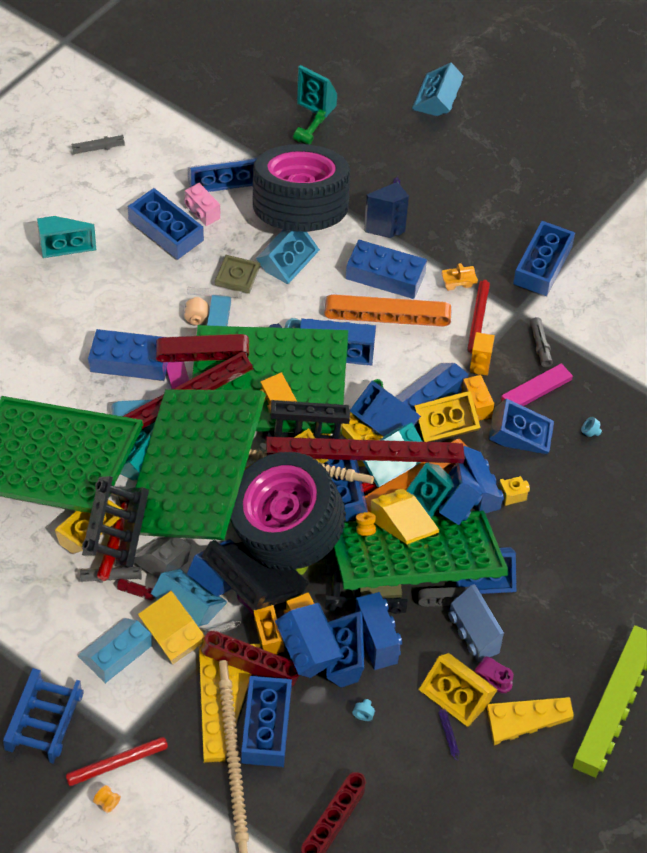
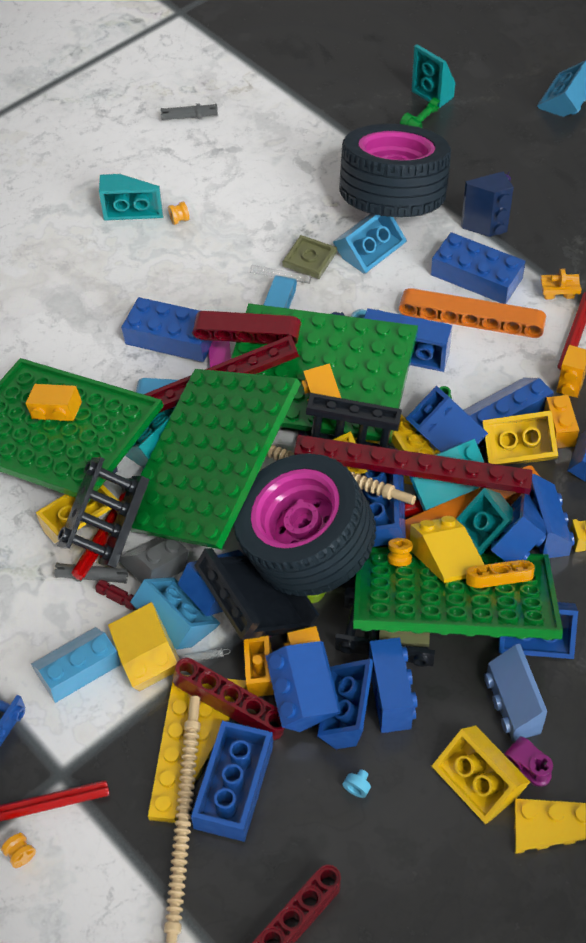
camera: 15 degrees right, 0 degrees up
blue brick [128,188,204,260] -> none
bright pink brick [184,183,220,226] -> none
light nougat head [184,297,209,325] -> none
blue slope [188,158,257,192] -> none
dark grey beam [418,587,469,607] -> none
dark purple piece [438,705,459,760] -> none
none -> light orange brick [26,384,82,421]
none -> light orange wheel [168,201,190,225]
none -> light orange beam [466,560,535,588]

